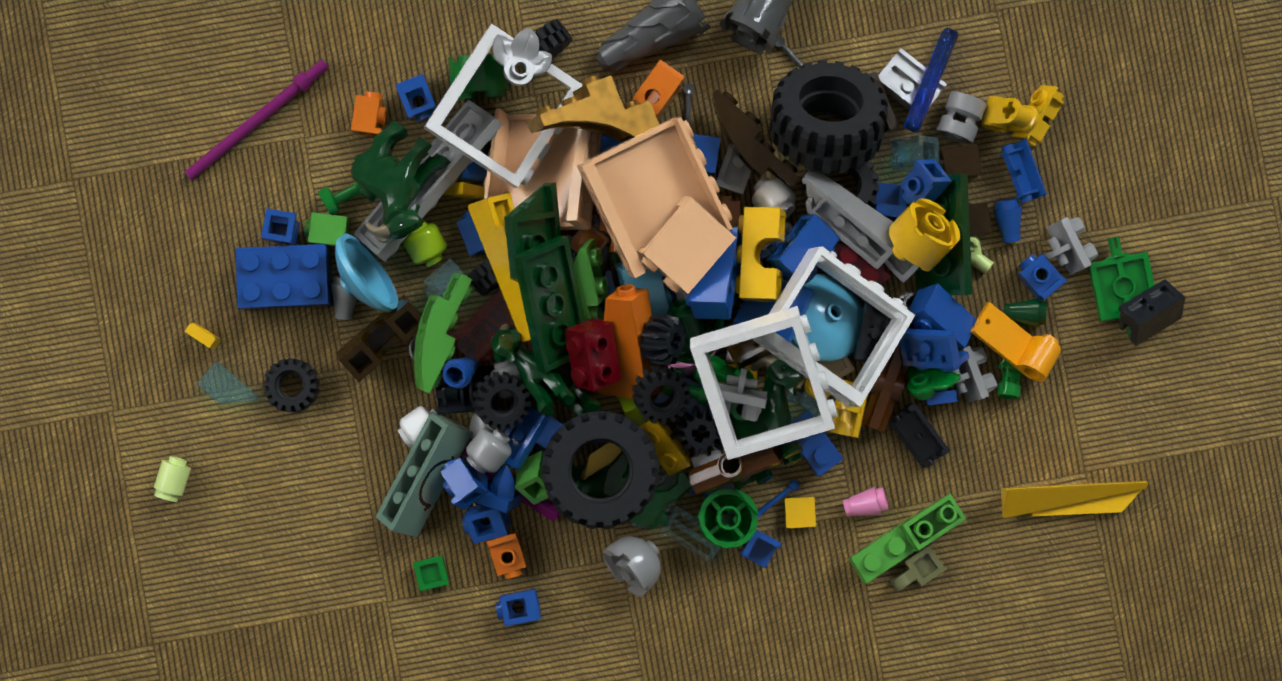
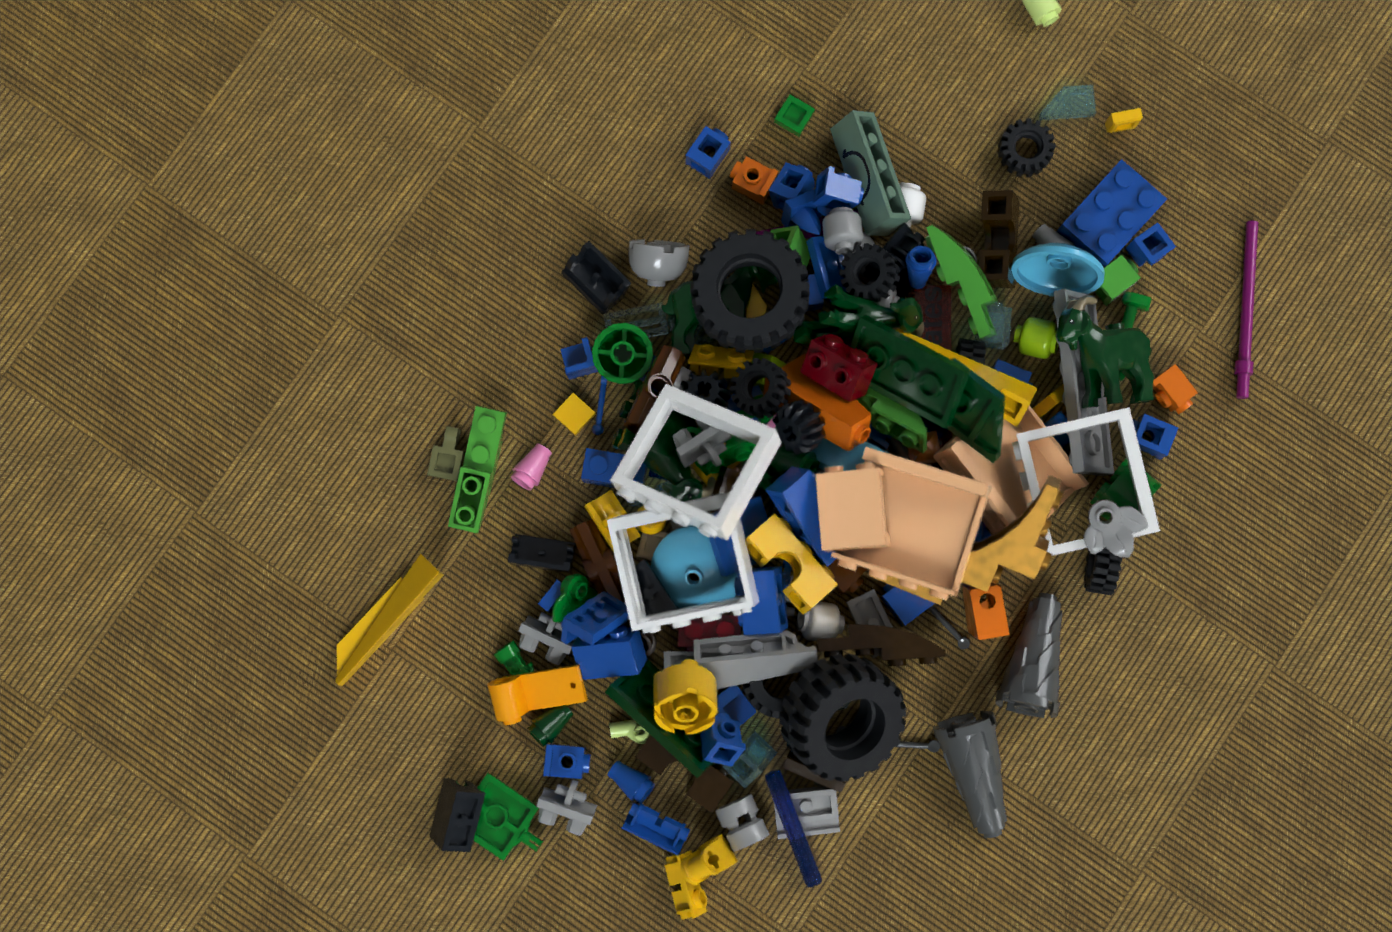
camera: 135 degrees right, 5 degrees down
none -> black hinge [561,241,631,315]

